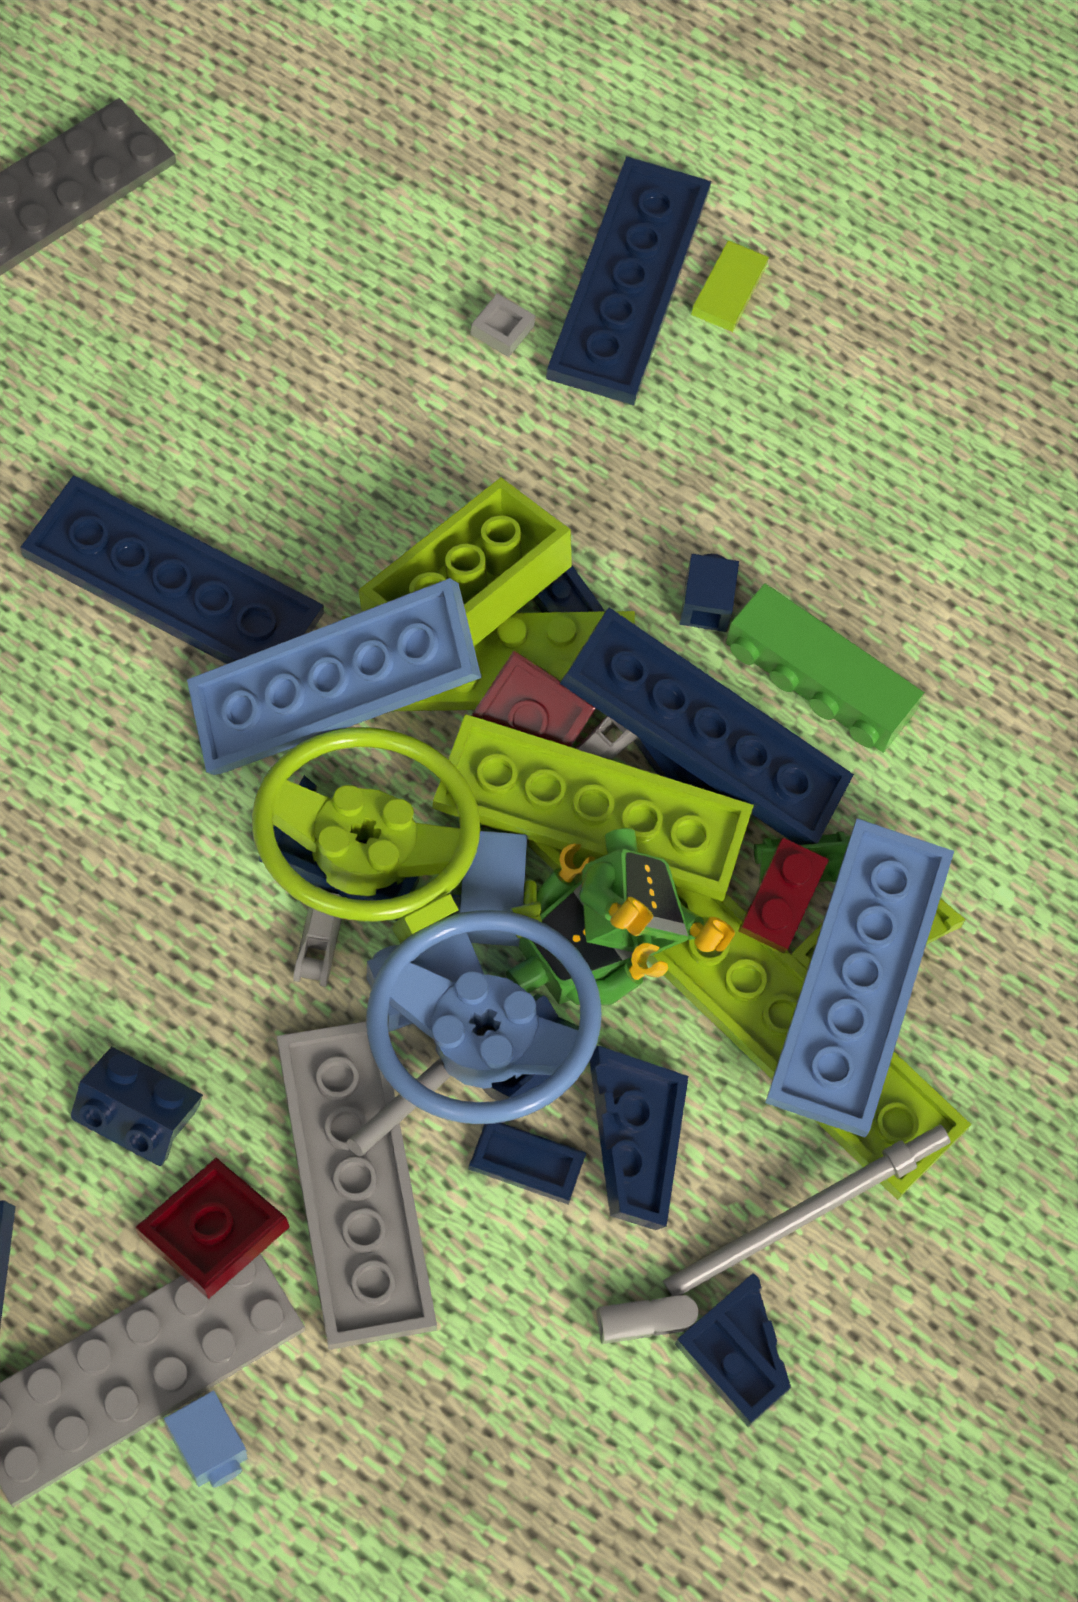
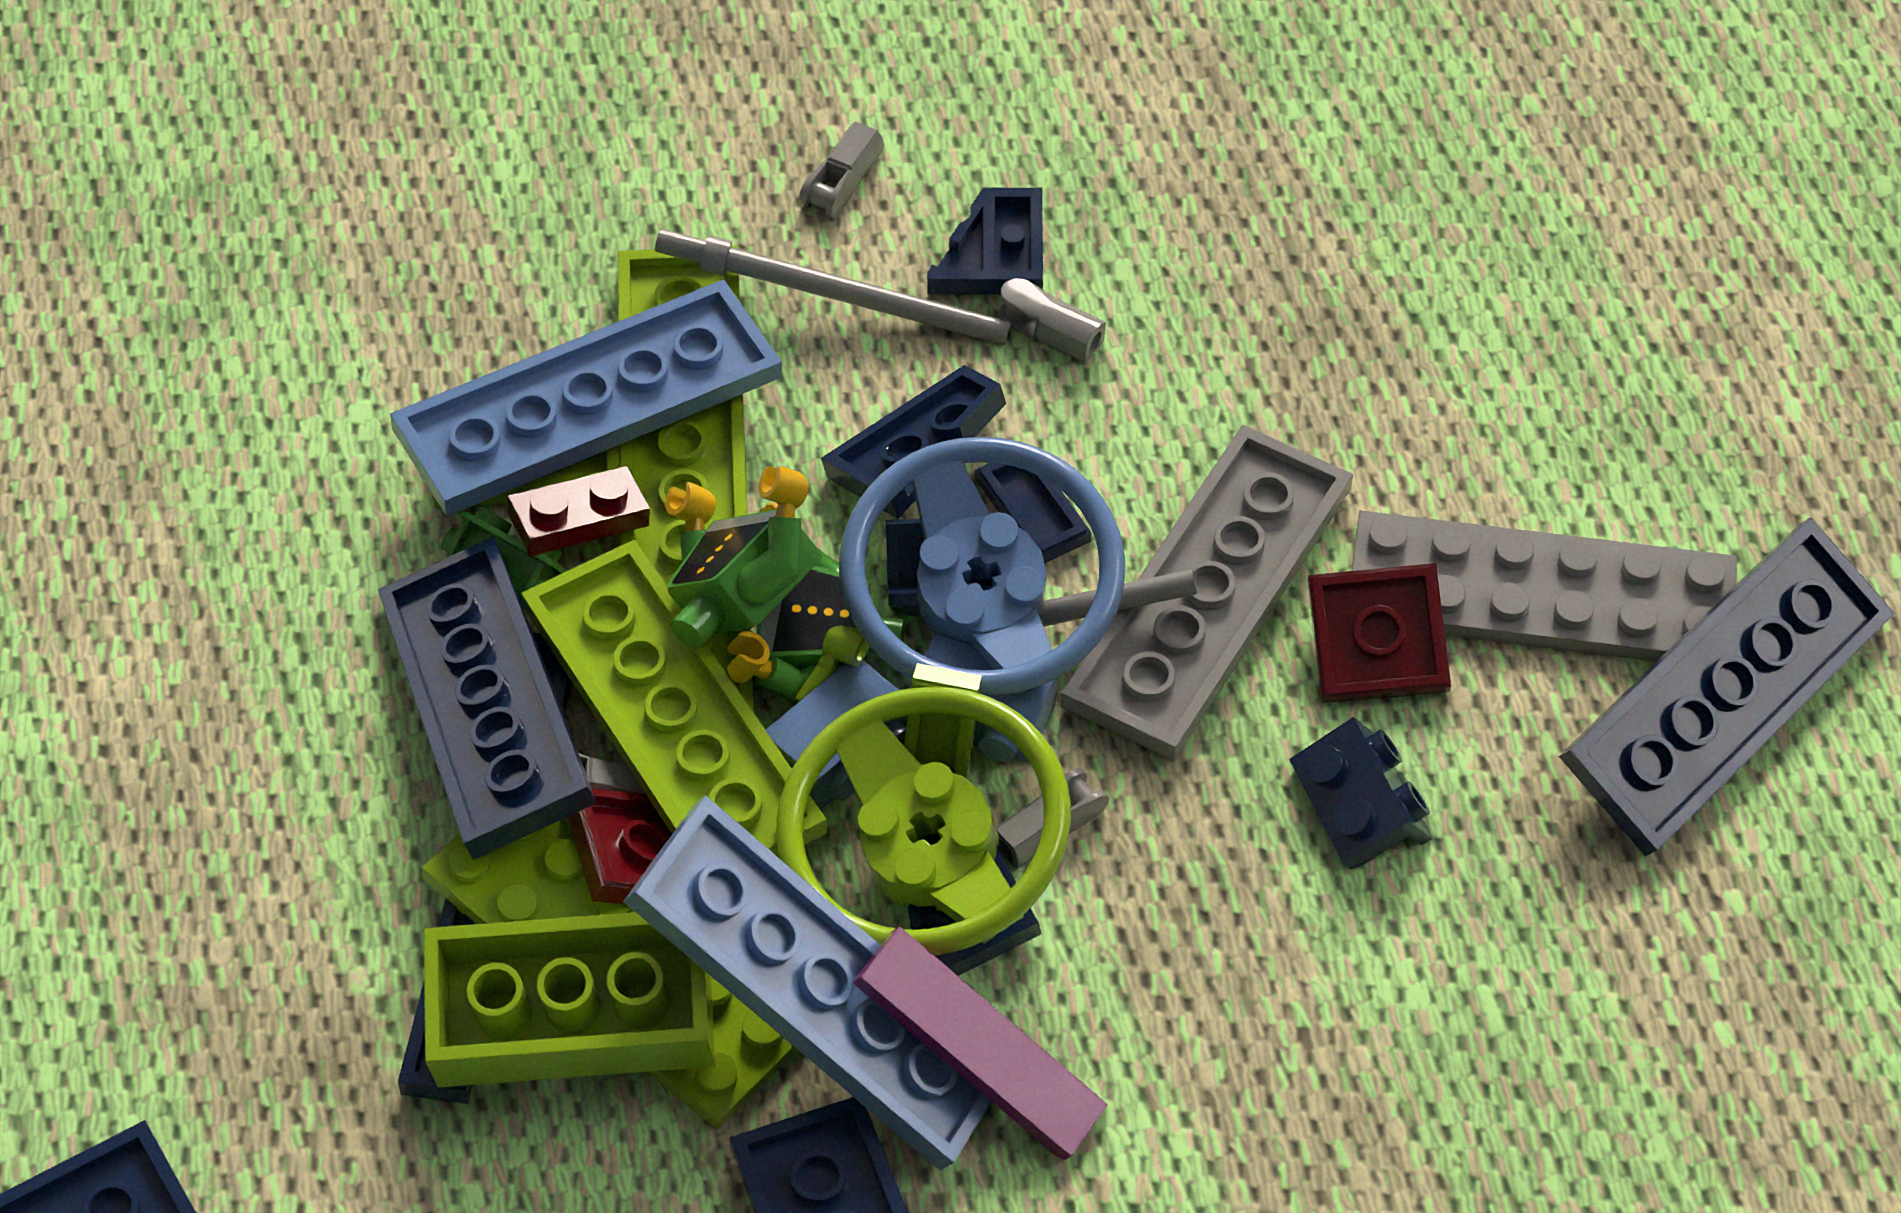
camera: 130 degrees left, 10 degrees down
medium blue brick [164,1390,248,1488] -> none
dark blue brick [679,553,739,632] -> none
bright green brick [726,583,925,753] -> none
none -> light grey bar [799,121,884,220]
none -> tile [852,926,1108,1160]

